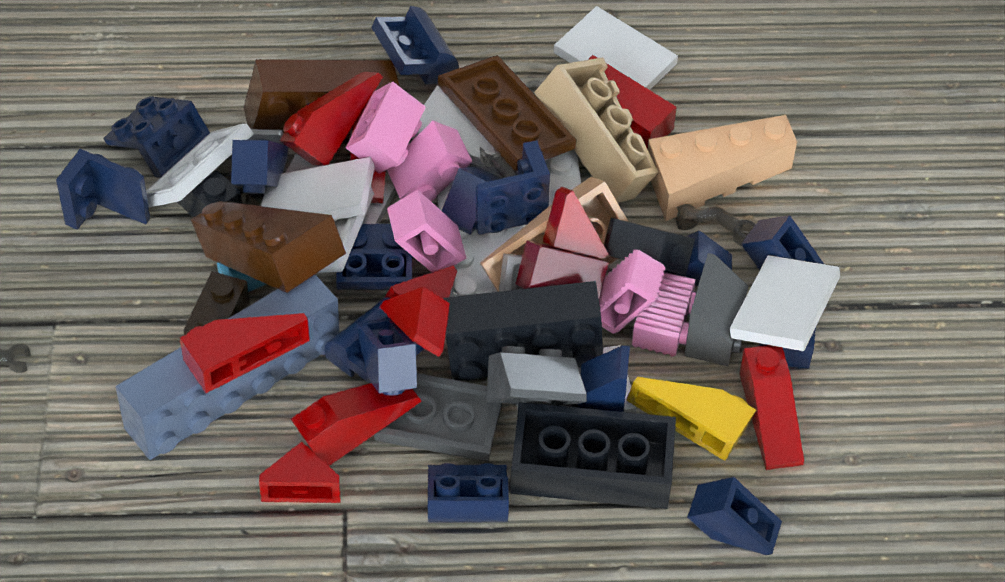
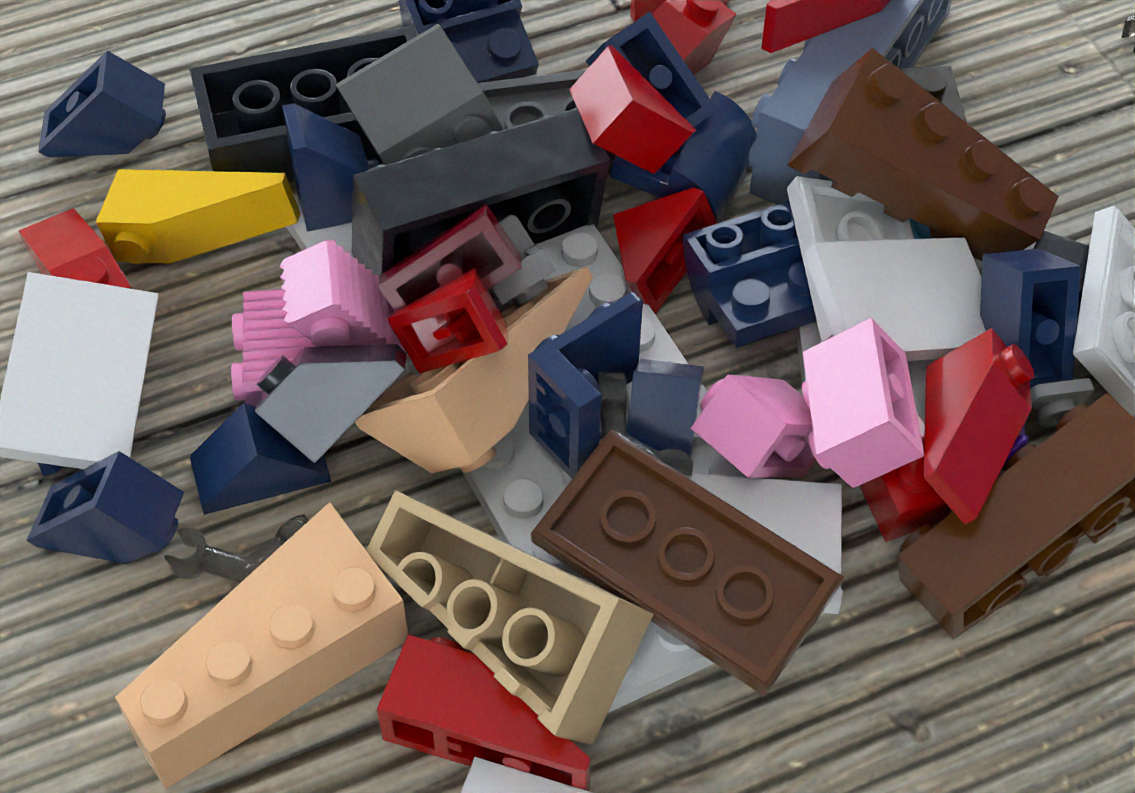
camera: 160 degrees right, 0 degrees up
dark blue brick [371,6,459,84] -> none
bright pink brick [387,190,466,272] -> none
dark grey slope [684,253,748,367] -> none

